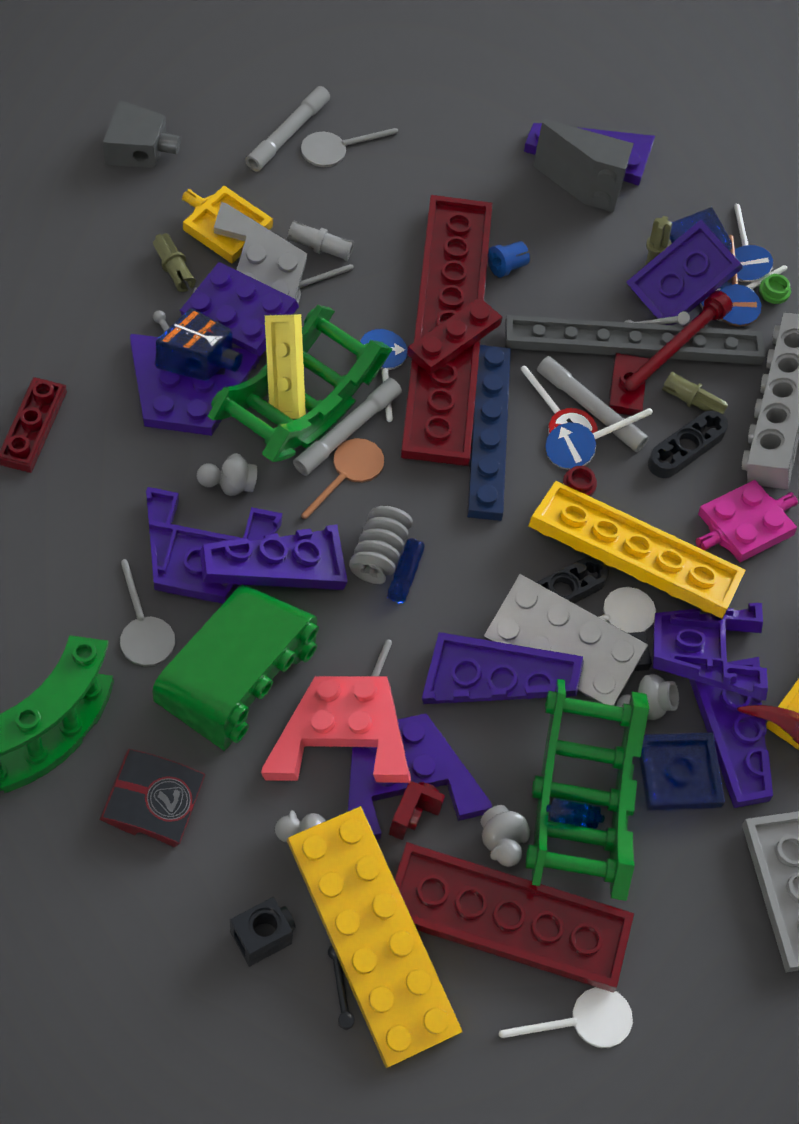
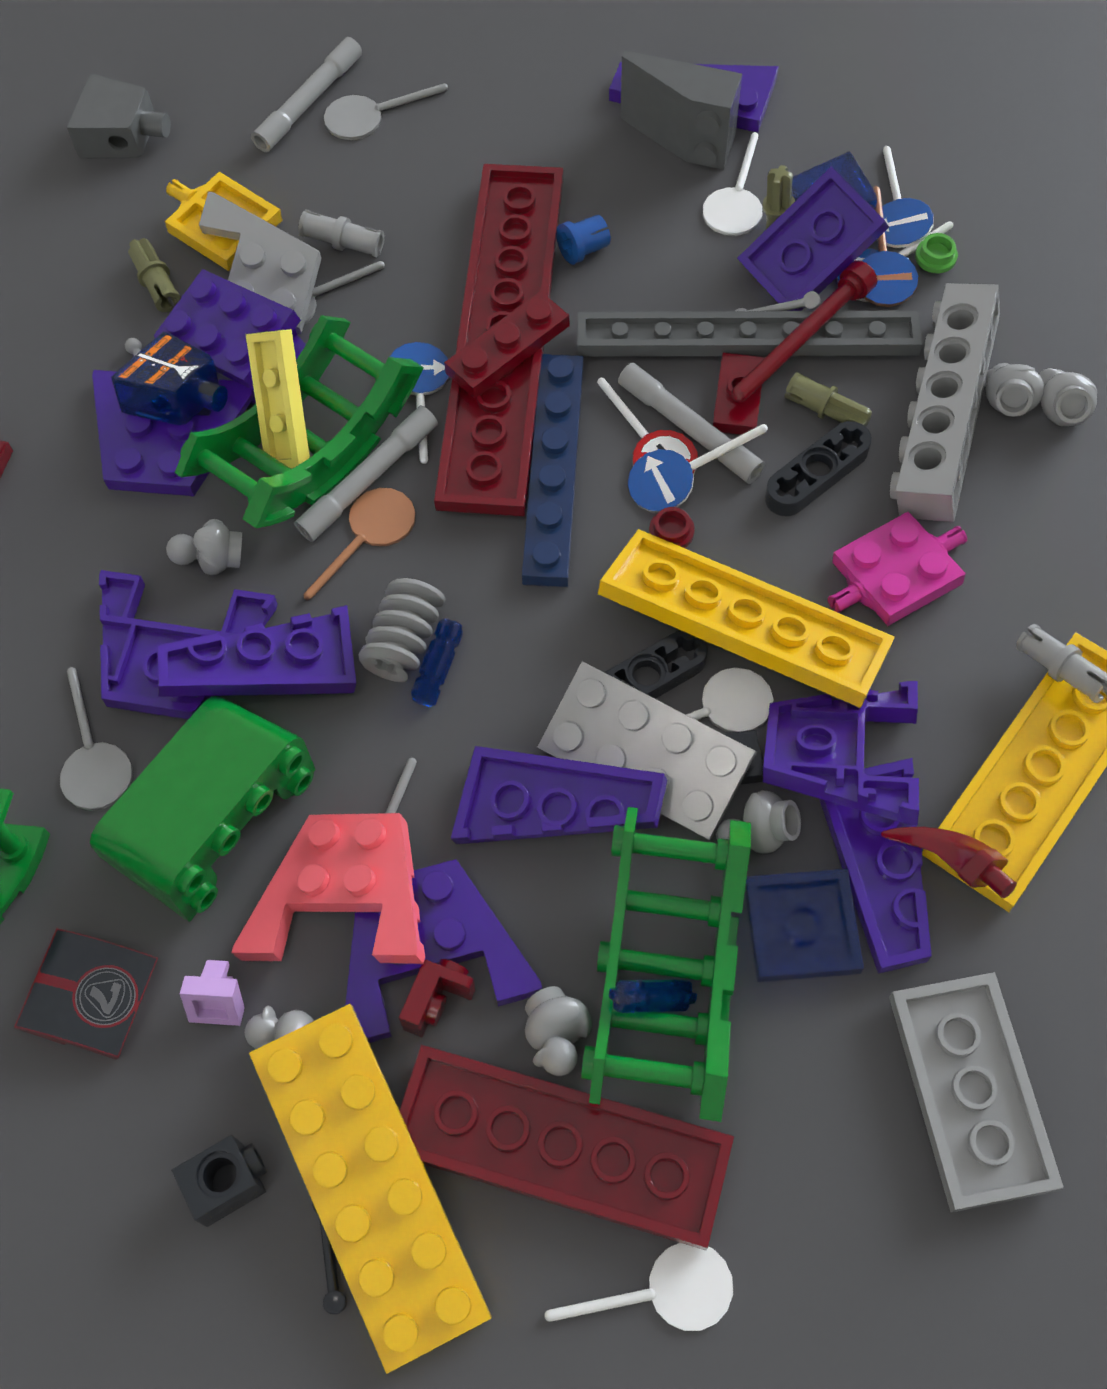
camera: 10 degrees right, 5 degrees up
none -> lavender tile [180,960,245,1026]
none -> white piece [703,132,762,236]

